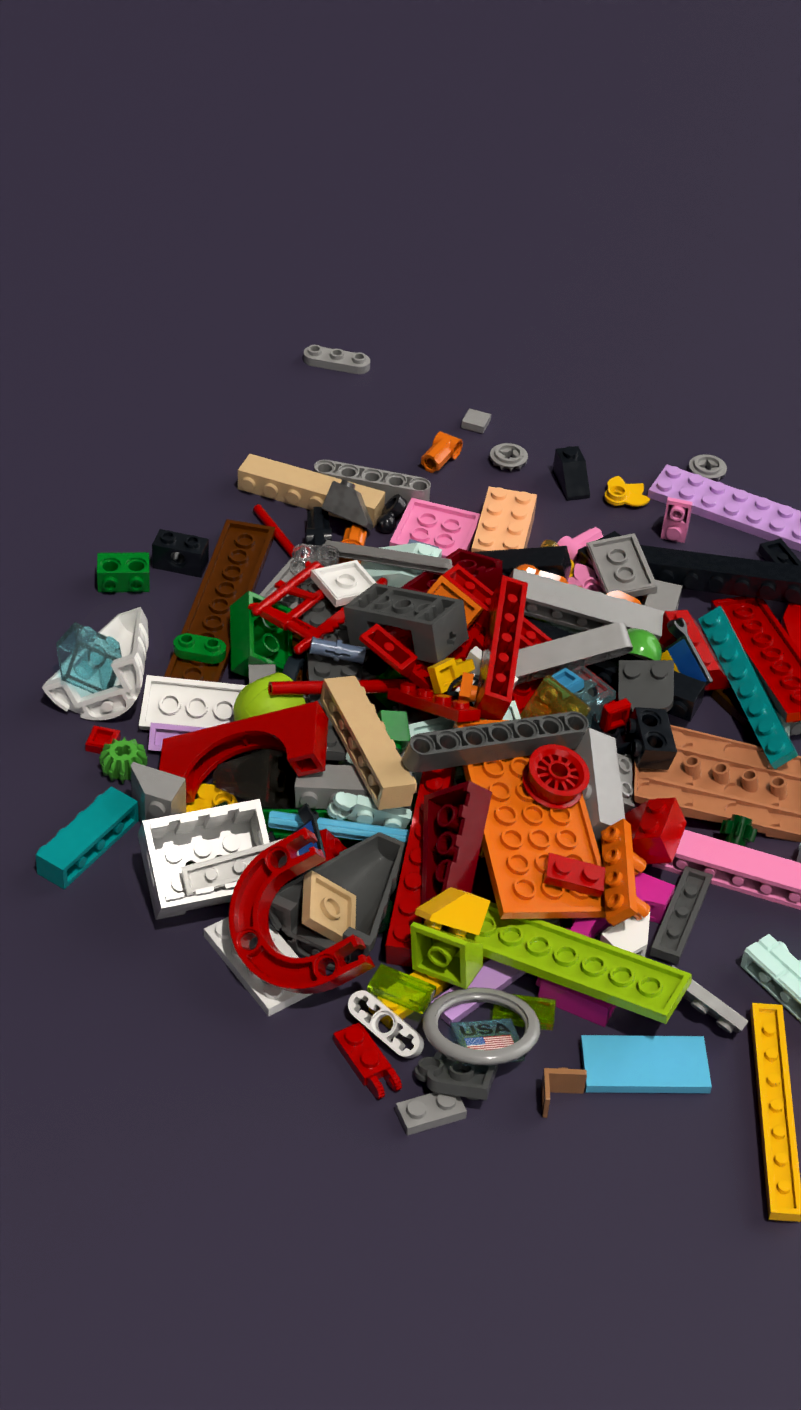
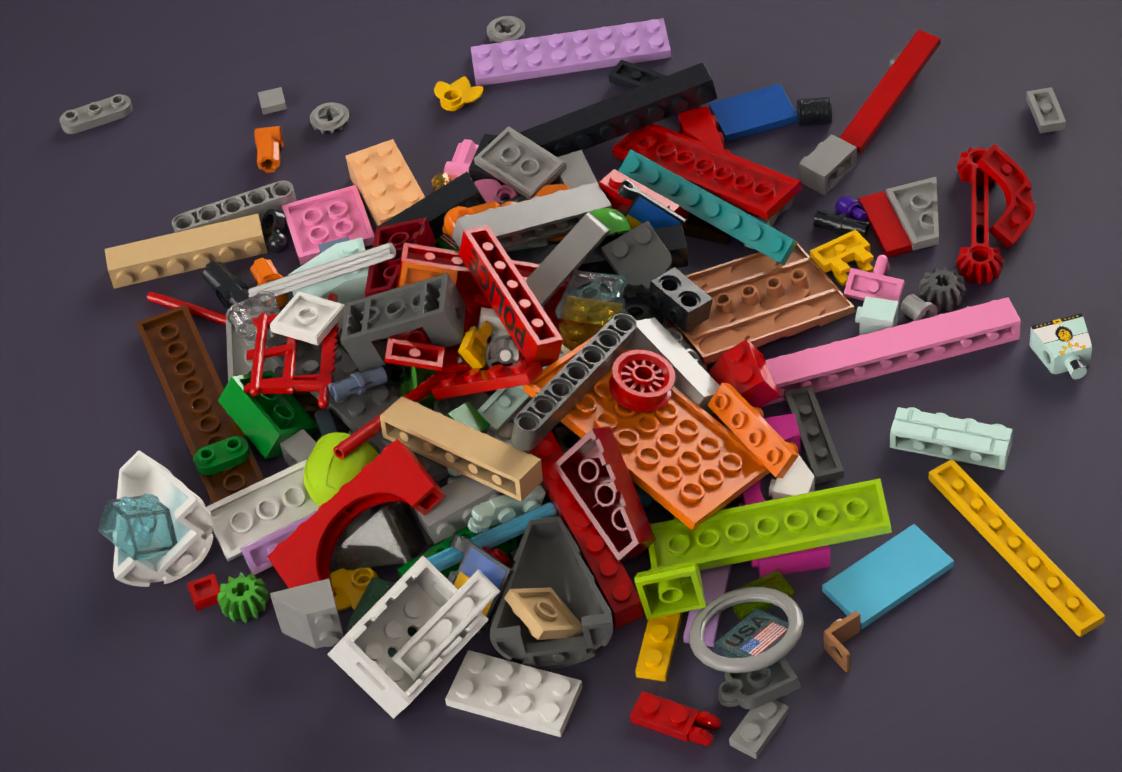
camera: 25 degrees left, 5 degrees up
teal brick [35,786,139,890] -> none
green brick [97,552,150,593] -> none
black brick [152,529,209,578] -> none
red piece [229,827,375,994] -> none
flat silver slope [321,479,373,530] -> none
white beam [348,990,424,1059] -> none
clear neon green tile [367,964,437,1014] -> none
yellow slope [415,887,490,937] -> none
orange plate [458,672,478,702] -> none
red plate [543,853,606,898] -> none
dark azure tile [545,668,584,699] -> none
black slope [552,446,590,501] -> none
red tile [599,698,631,732] -> none
bright pink slope [661,497,693,543] -> none
light grey wing [671,965,748,1034] -> none
dark green gear [719,814,758,847] -> none

